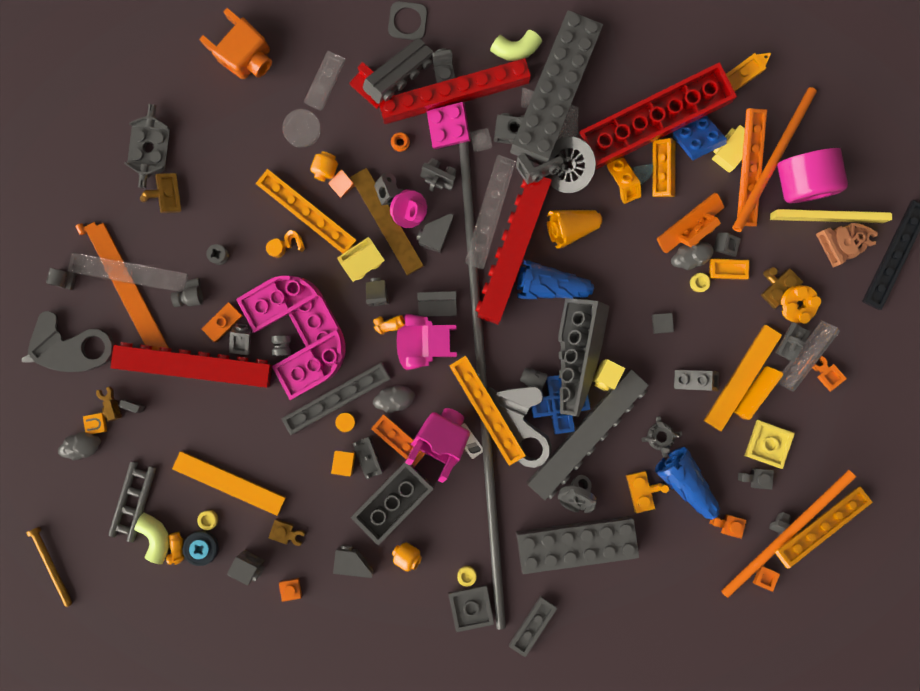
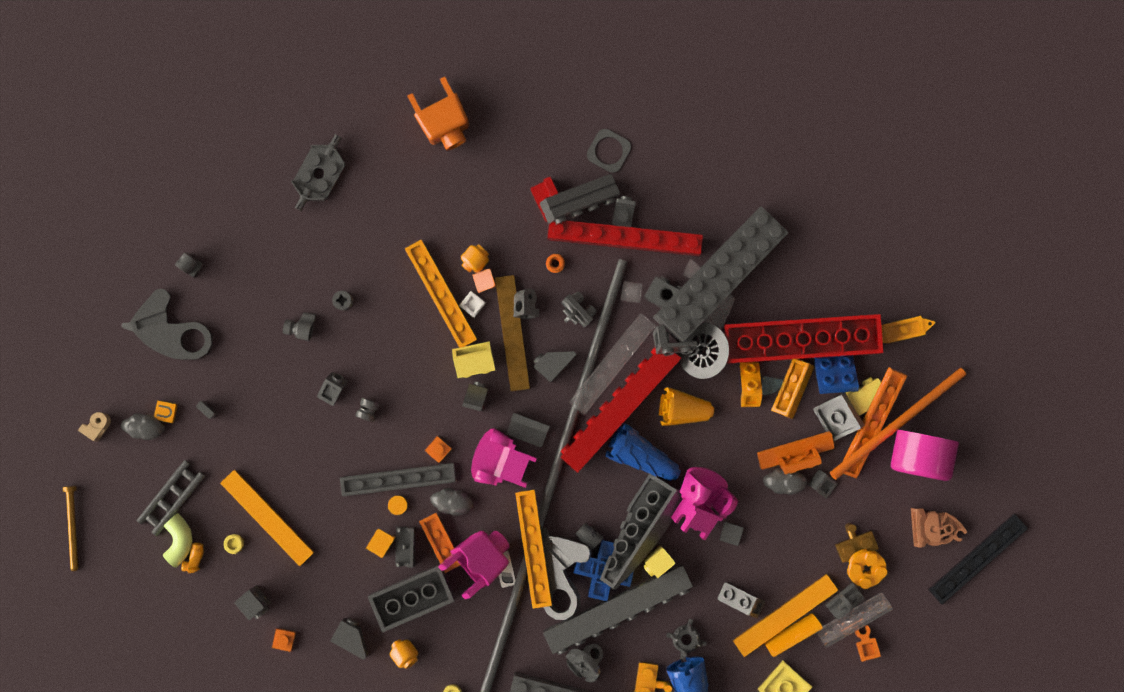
camera: 25 degrees right, 0 degrees up
clear tile [68,253,188,293] -> none
orange piece [75,222,169,351] -> none
pearl gold plate [96,387,122,421] -> none
red brick [110,342,273,388] -> none
pearl gold plate [140,173,181,213] -> none
black wheel [183,531,219,566] -> none
orange plate [202,302,243,343] -> none
dark pink plate [236,276,346,400] -> none
light orange leg [266,230,305,258] -> none
pearl gold plate [269,519,306,546] -> none
clear tile [282,109,321,148] -> none
clear tile [304,51,345,111] -> none
light orange arm [373,315,405,335] -> none
dark pink tile [390,190,427,228] -> none
dark pink plate [427,102,471,149] -> none
yellowish green cylinder [490,30,542,61] -> none
light yellow tile [690,273,710,292] -> none
light orange tile [709,259,749,280] -> none
light yellow tile [770,209,892,223] -> none
none -> tan leg [78,412,111,442]
none -> orange plate [425,436,452,463]
none -> white tile [459,291,486,318]
none -> dark pink piece [671,467,738,540]
none -> plate [813,392,865,441]

